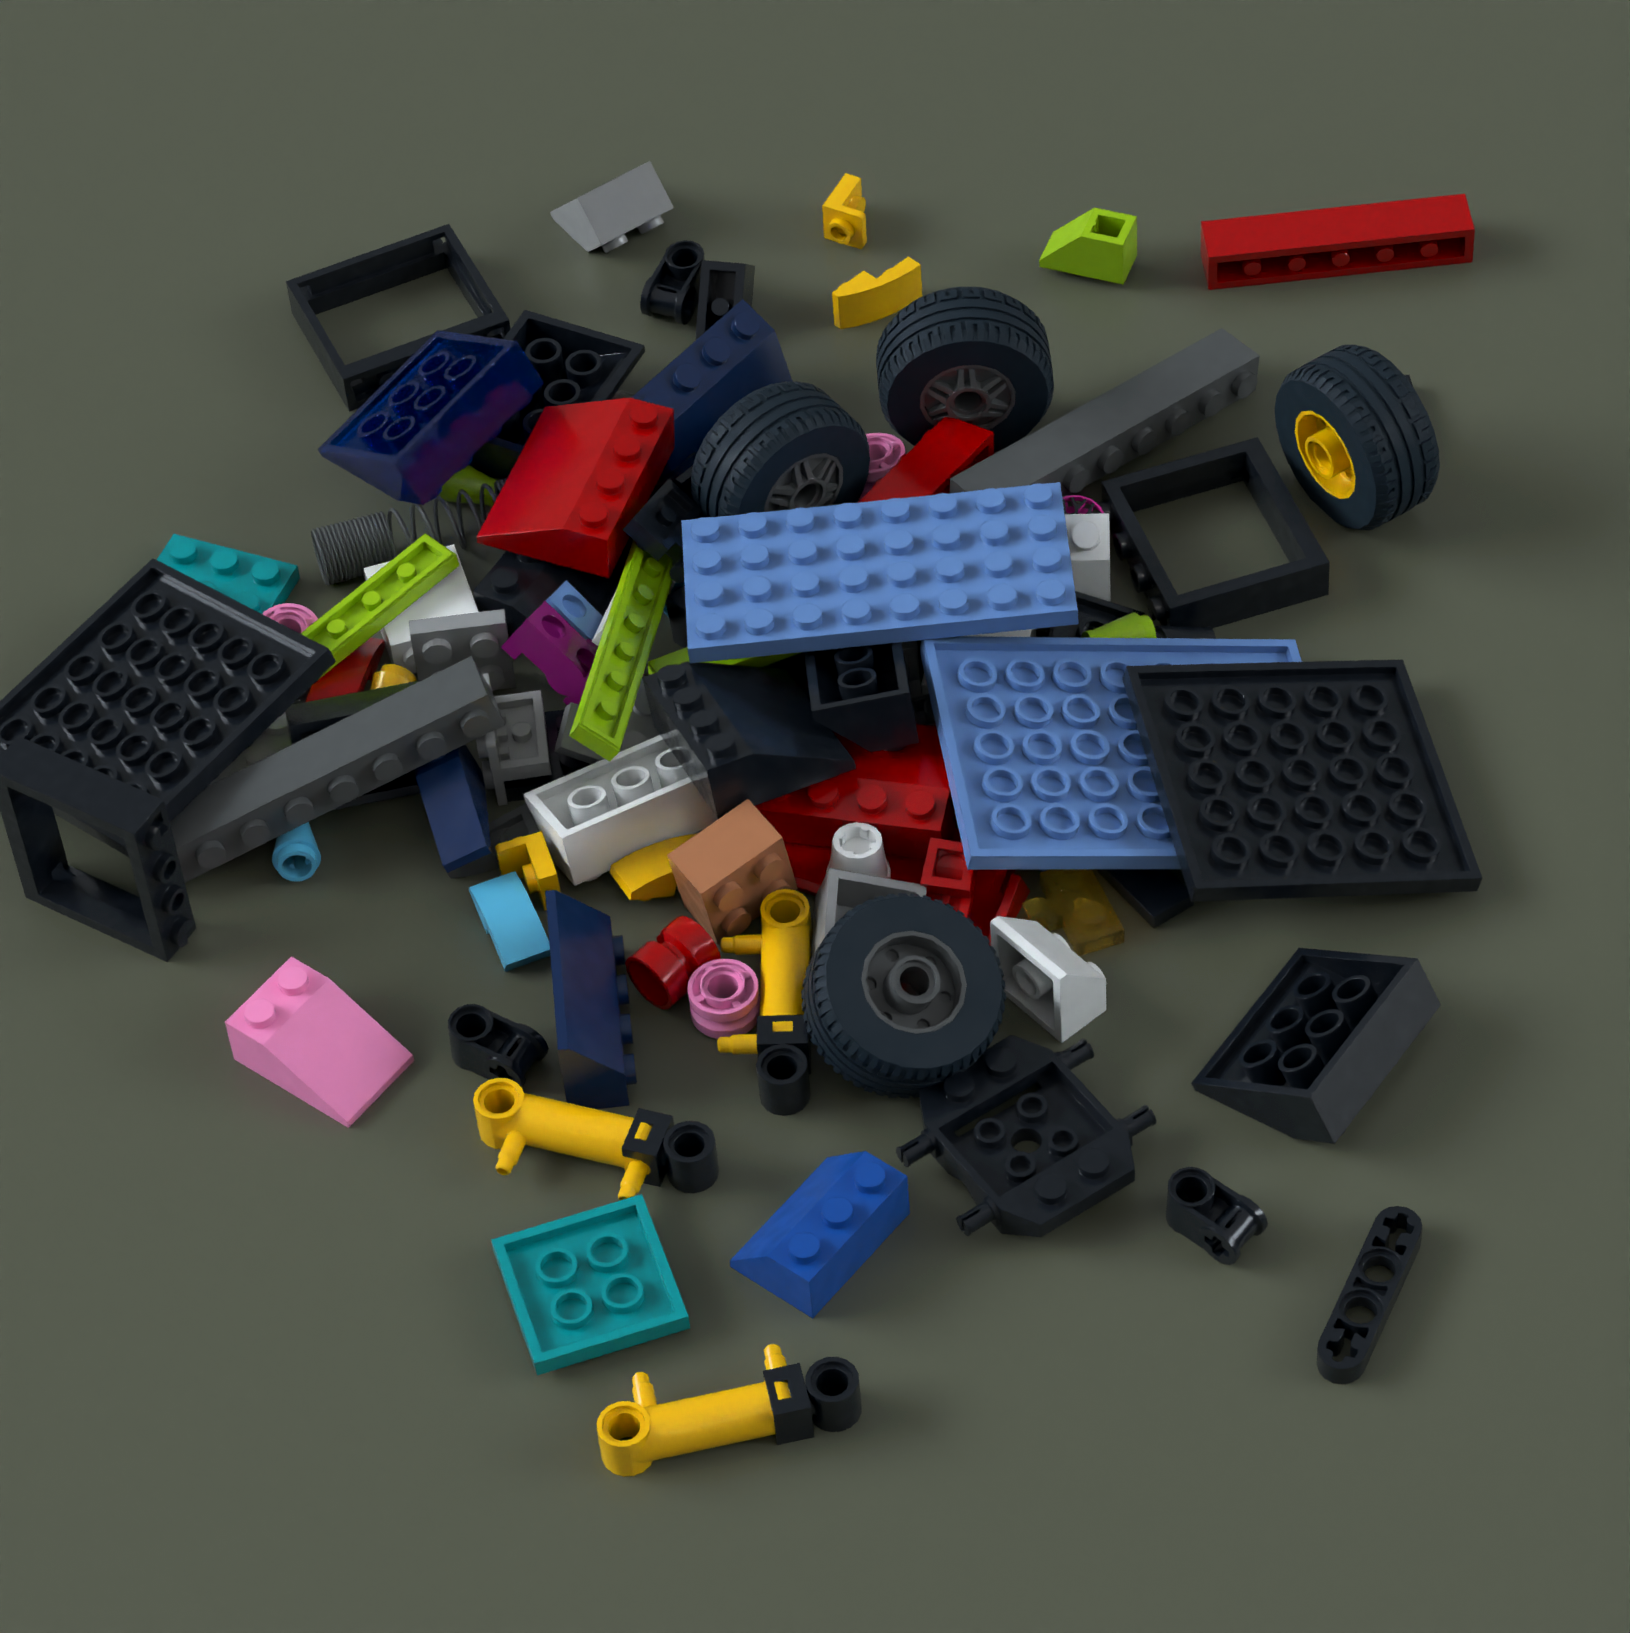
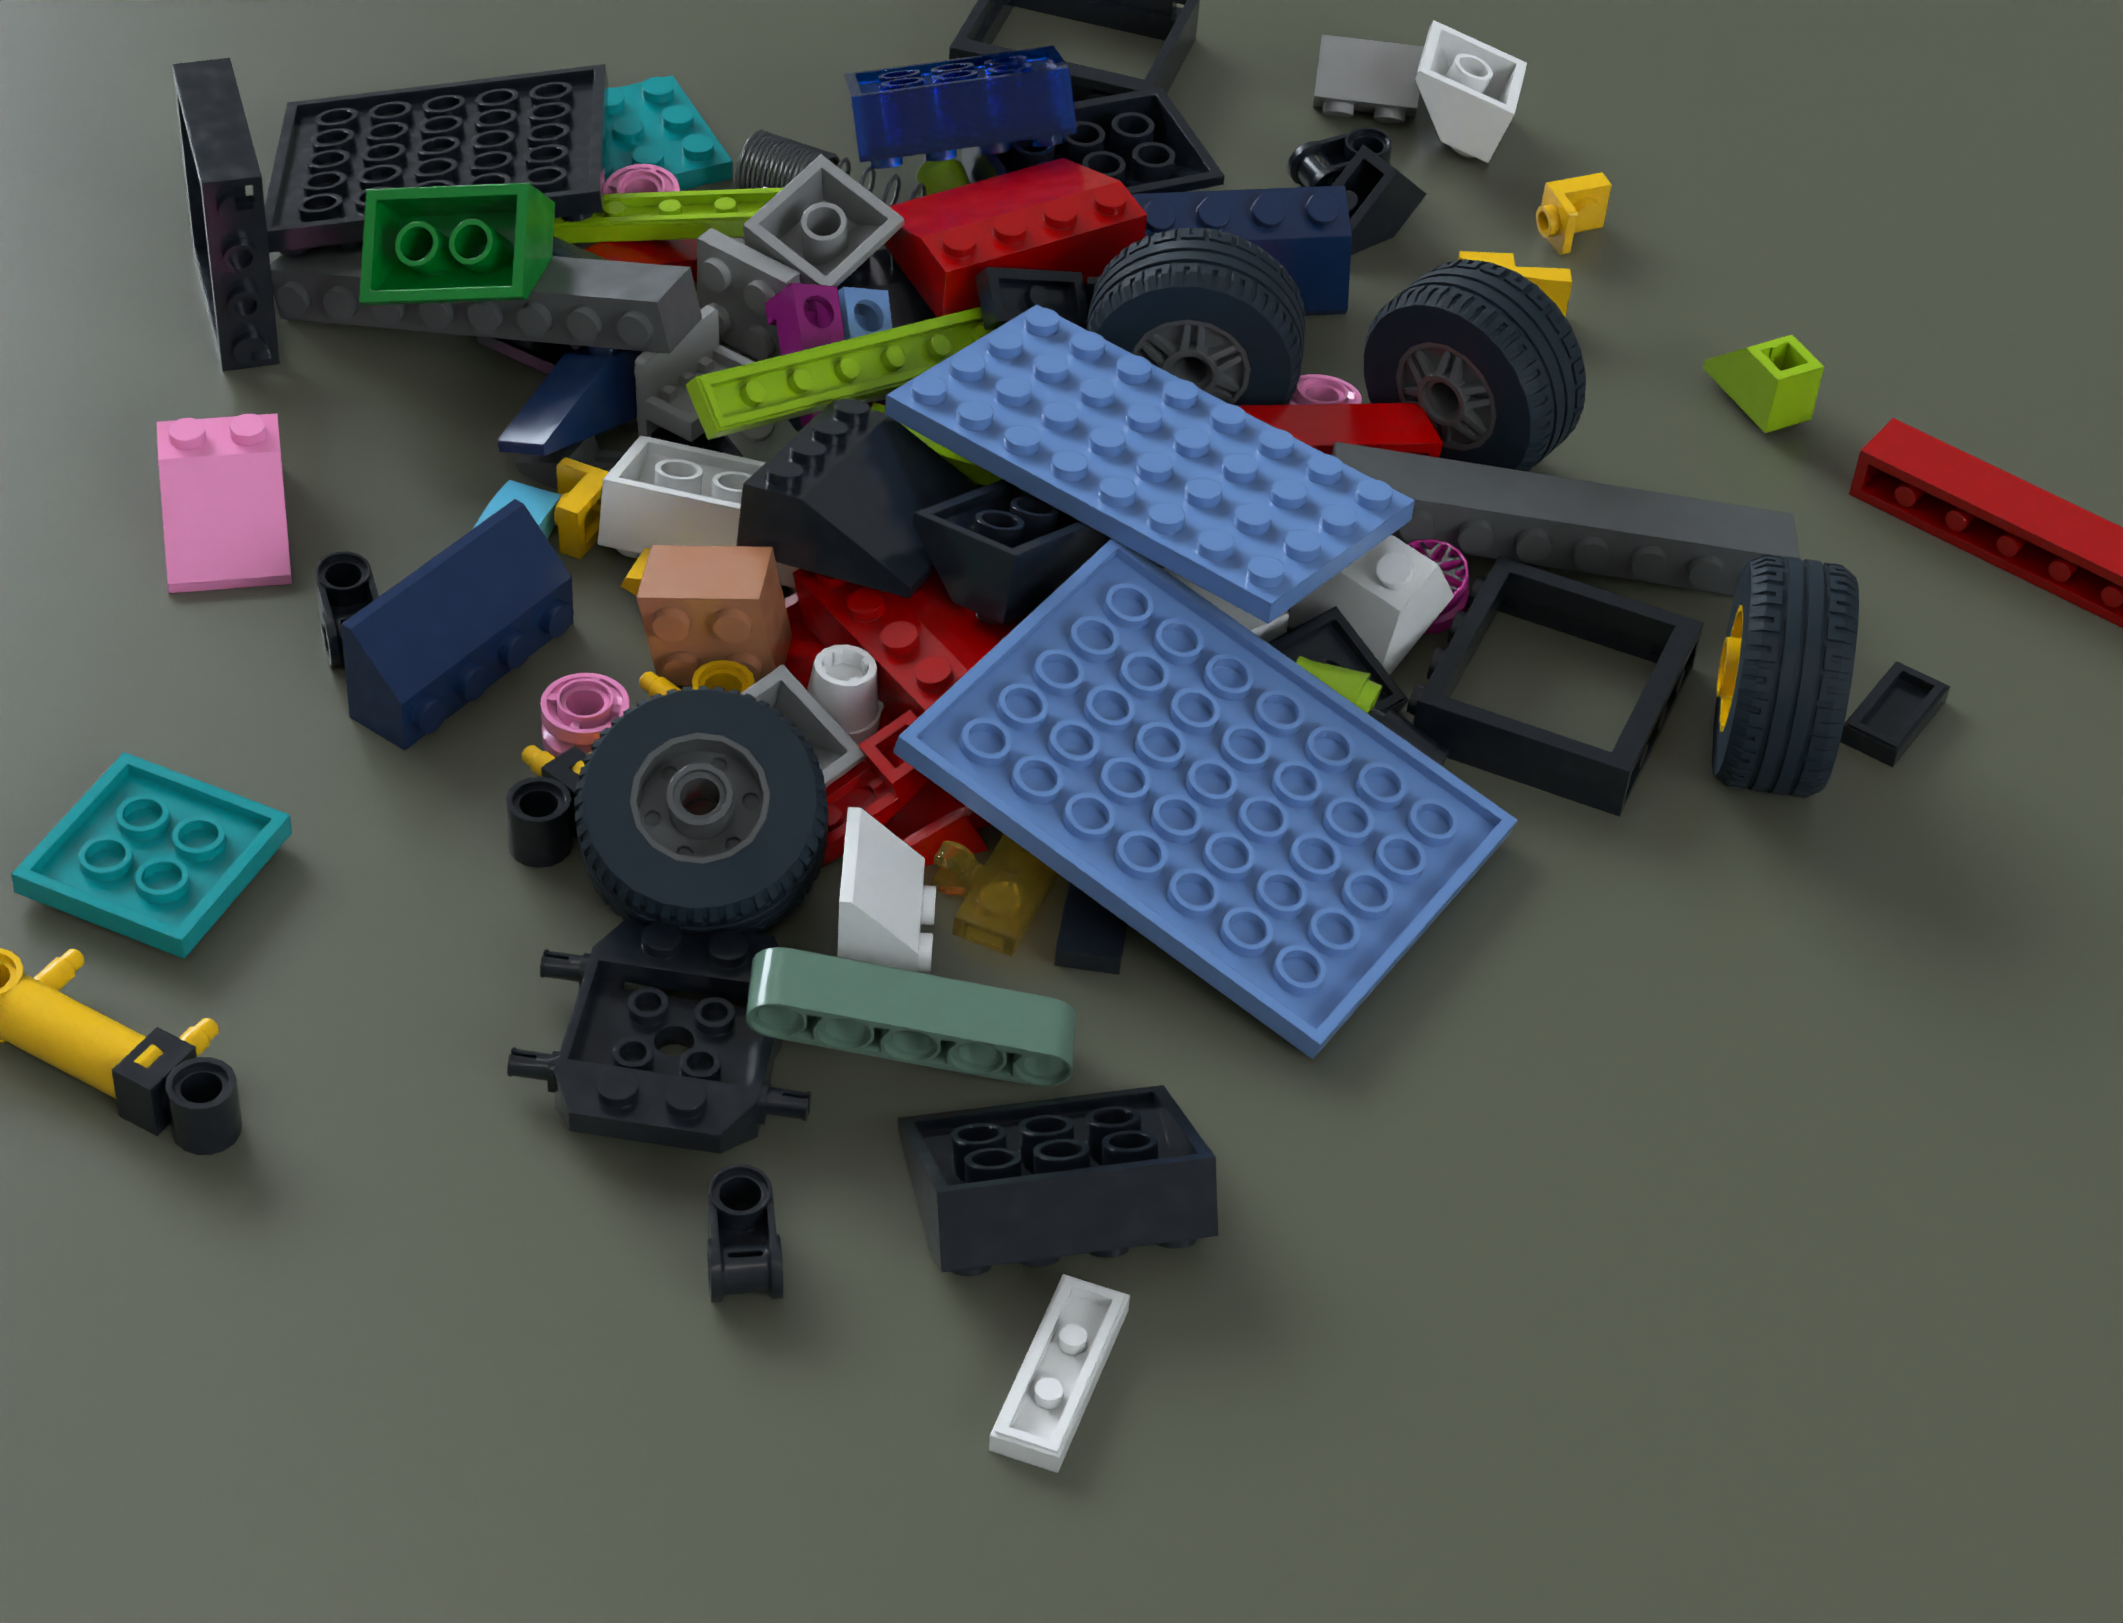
camera: 35 degrees right, 5 degrees down
medium azure cone [272,822,321,882] -> none
yellow piece [473,1078,719,1200] -> none
red wheel [625,916,721,1010] -> none
blue slope [730,1151,910,1318] -> none
black plate [1122,659,1482,902] -> none
black beam [1317,1206,1422,1384] -> none
none -> green slope [359,183,555,305]
none -> light grey slope [743,154,905,287]
none -> sand green beam [746,947,1076,1087]
none -> white tile [989,1274,1130,1473]
none -> white slope [1415,20,1527,163]

